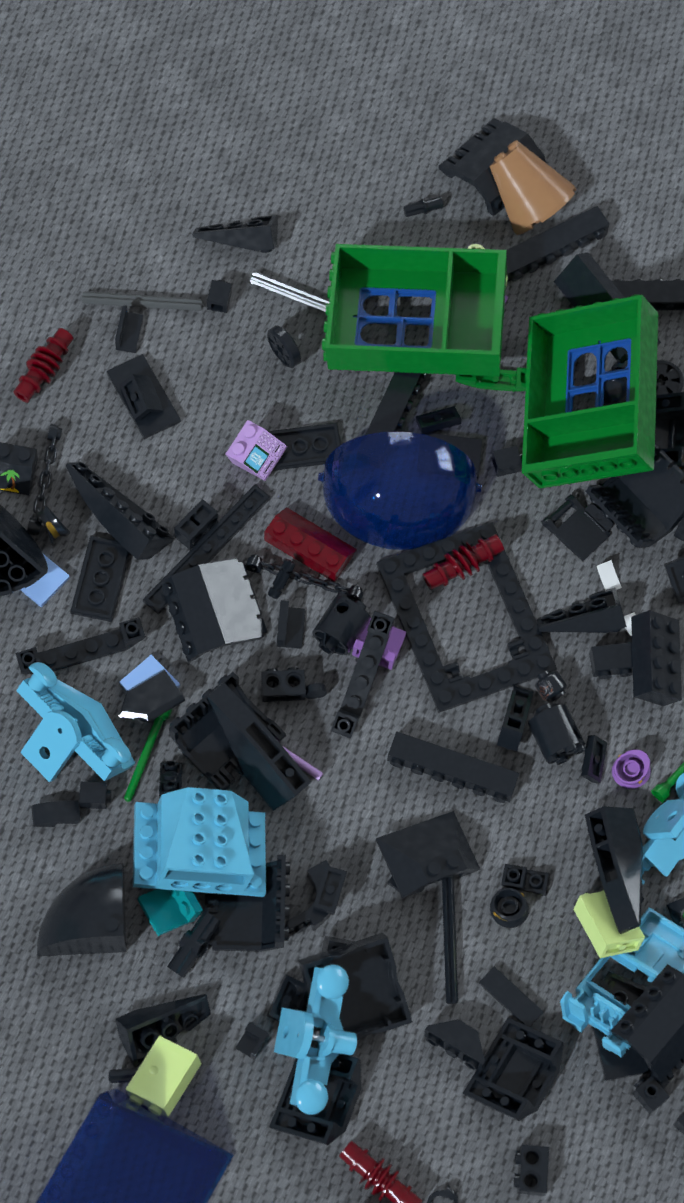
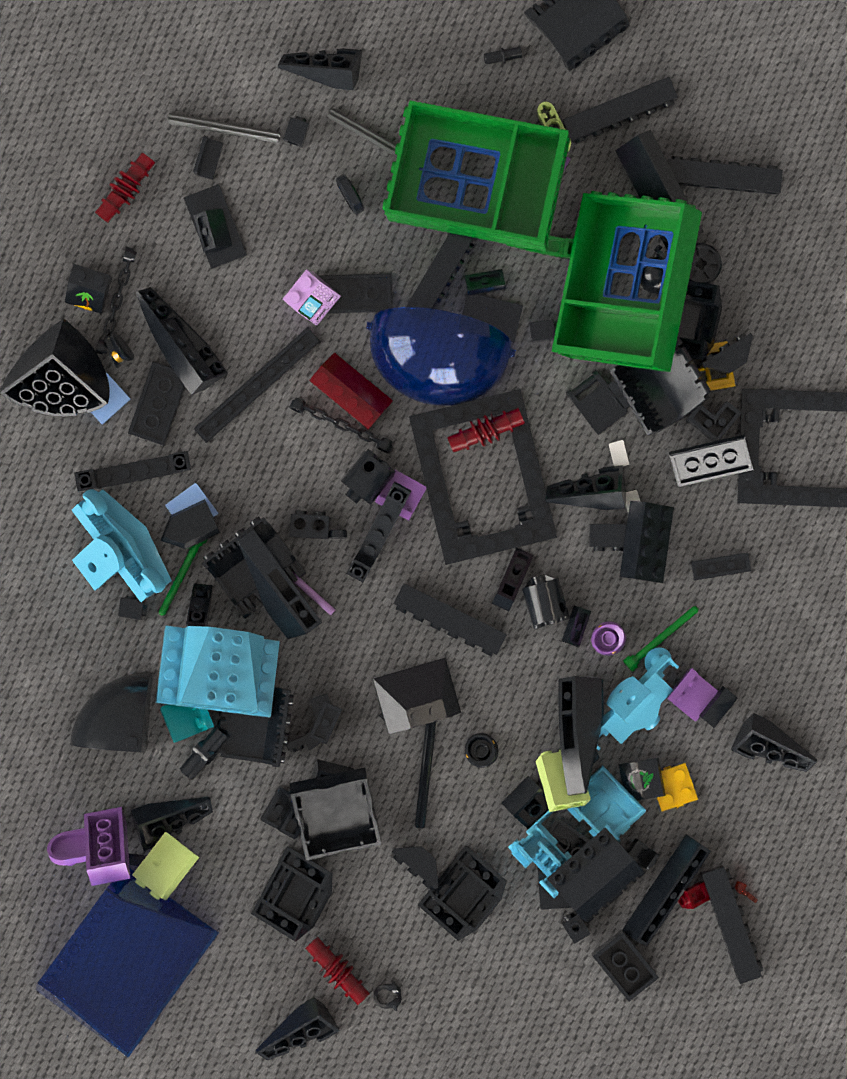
camera: 15 degrees right, 20 degrees up
black slope [31,800,80,827] -> none
black hinge [161,559,268,662] -> none
black brick [174,499,218,550] -> none
black panel [236,1021,269,1060] -> none
black axle [268,559,295,599] -> none
medium azure piece [274,965,357,1115] -> none
black panel [276,600,305,649] -> none
black tile [479,966,543,1027] -> none
medium nougat cone [490,140,576,235] -> none
black slope [501,864,550,896] -> none
black brick [513,1144,549,1196] -> none
black head [535,669,567,702] -> none
none -> medium lavender brick [47,807,130,886]
none -> black slope [501,776,549,829]

